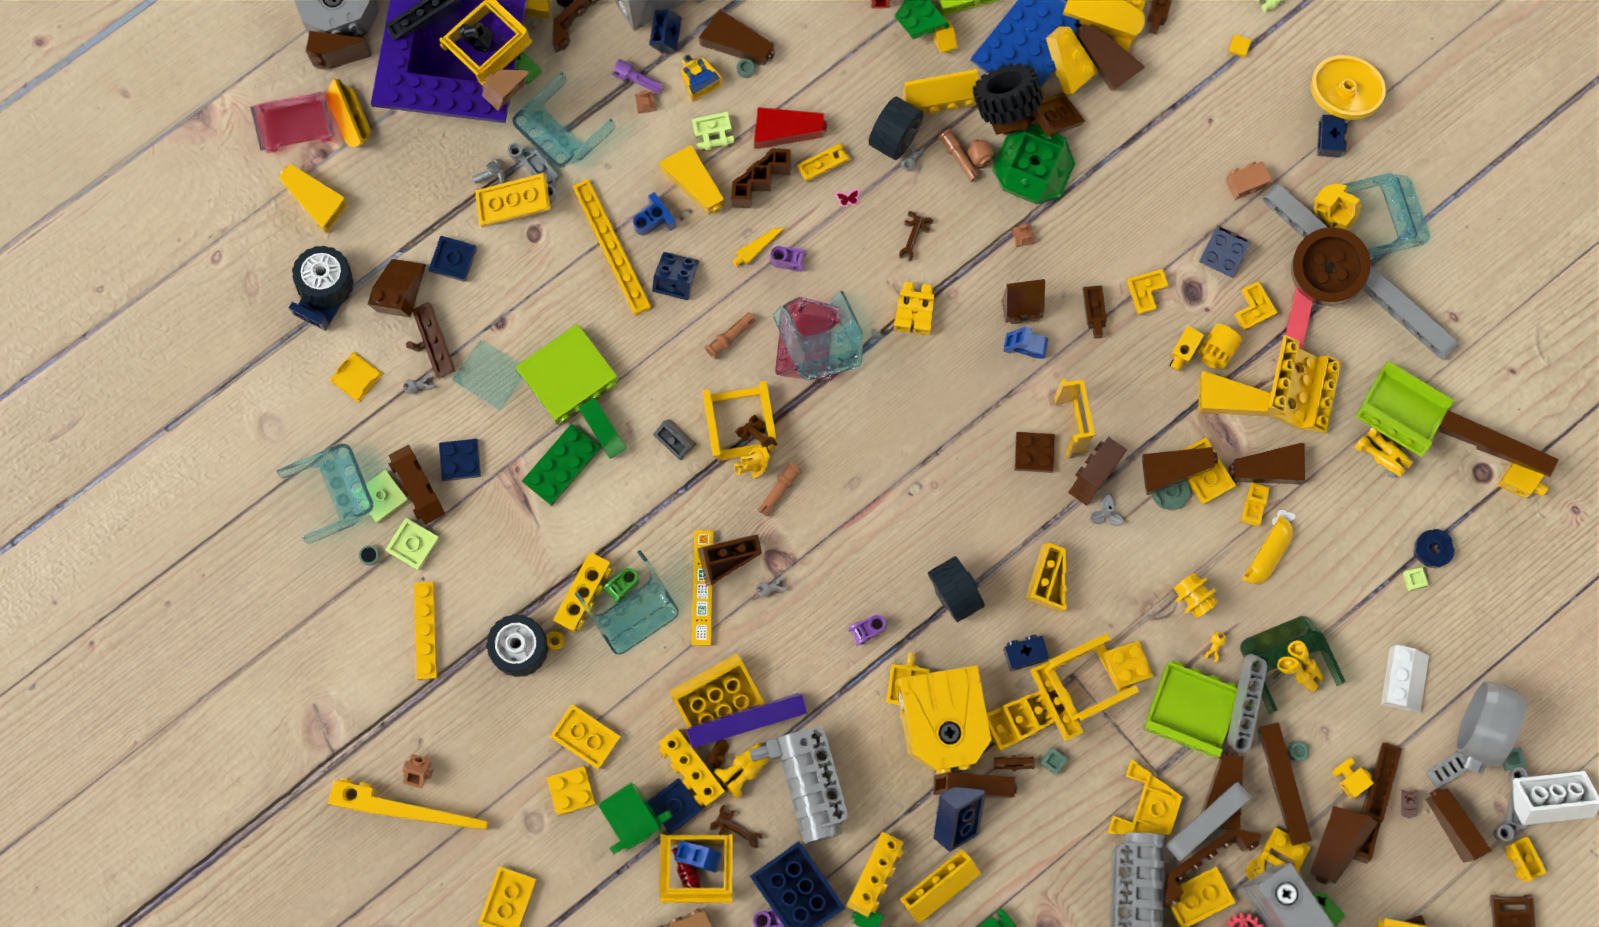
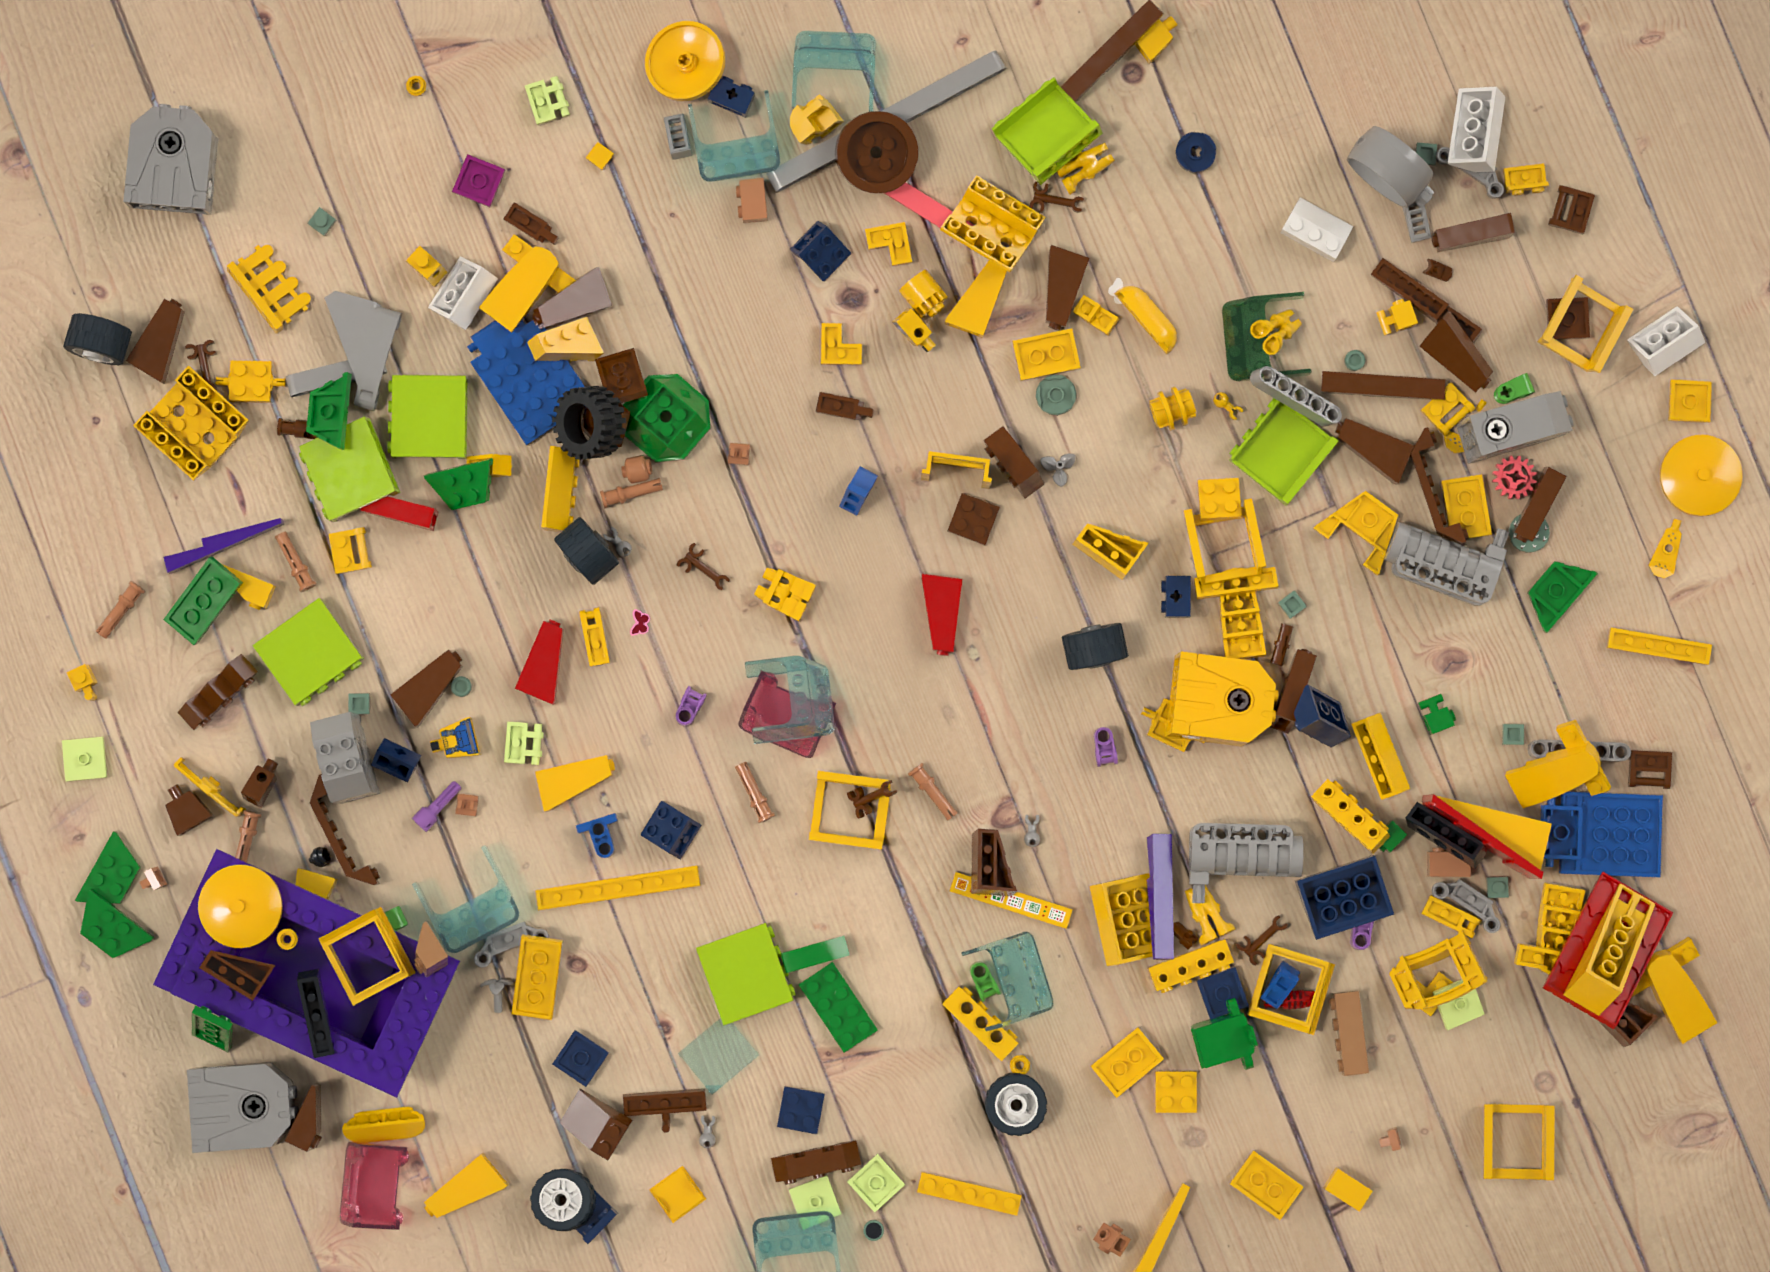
camera: 75 degrees left, 10 degrees up
black piece [460,23,494,52] -> none
dark grey slope [653,419,696,460] -> none
reddish brown brick [731,148,791,208] -> none
yellow bar [732,227,786,267] -> none
yellow connector [734,446,770,479] -> none
reddish brown slope [1002,279,1045,324] -> none
reddish brown slope [1142,447,1218,495] -> none
light grey beam [1165,782,1251,861] -> none
yellowish green tile [1403,567,1429,591] -> none
none -> light grey slope [664,113,692,160]
none -> clear light blue windscreen [688,90,780,182]
none -> red slope [921,574,963,656]
none -> reddish brown bar [1029,181,1084,213]

